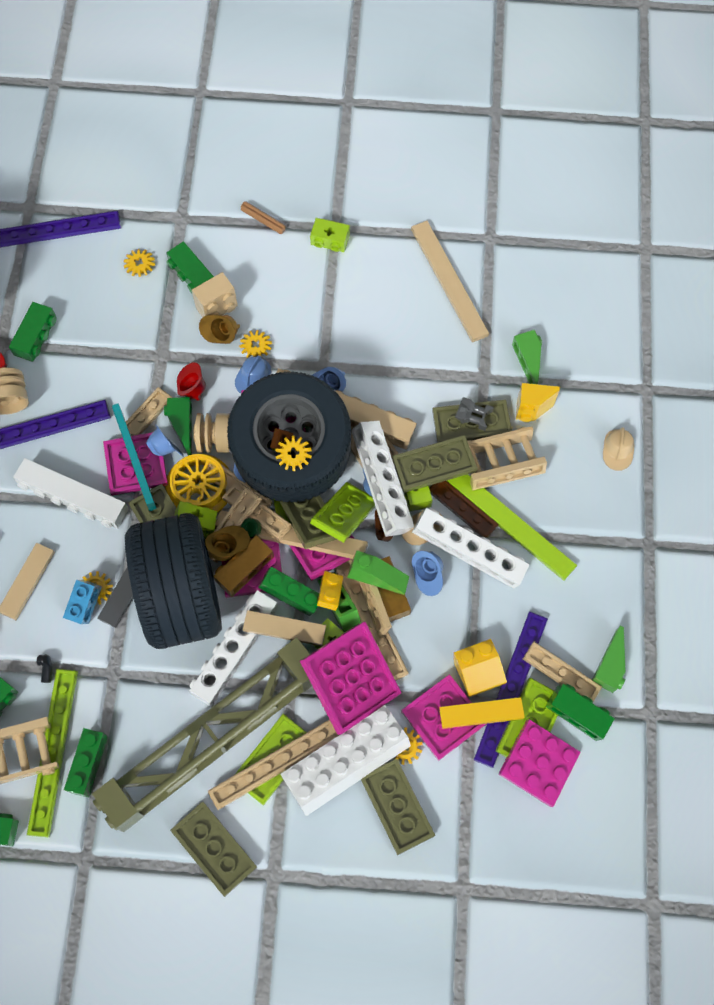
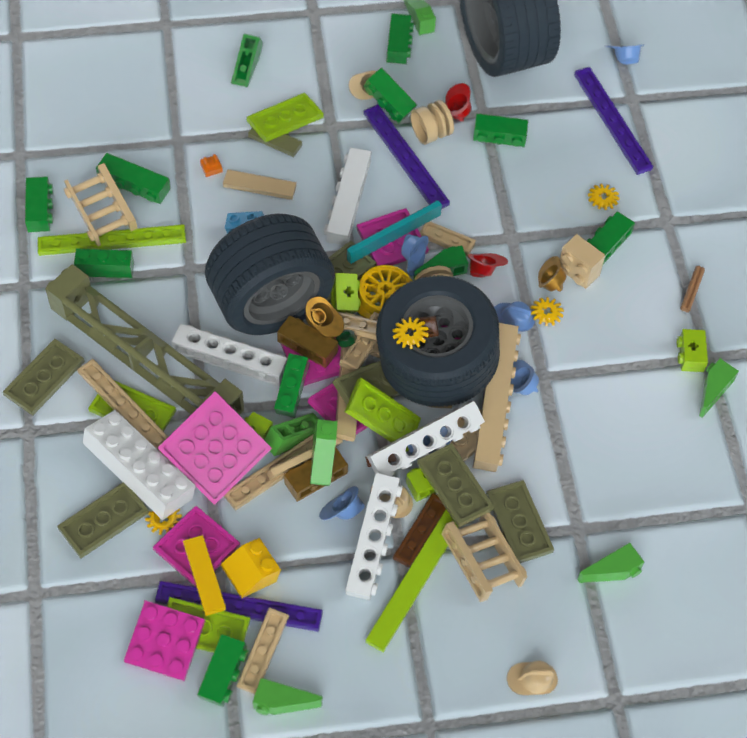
camera: 75 degrees right, 10 degrees down
black arm [36,654,53,683] -> none
tan tile [243,610,326,646] -> none
yellow plate [317,571,343,611] -> none
tan tile [411,221,489,343] -> none
dark grey piece [455,397,494,431] -> none
yellow slope [516,383,560,422] -> none
none -> bright green slope [699,358,739,418]

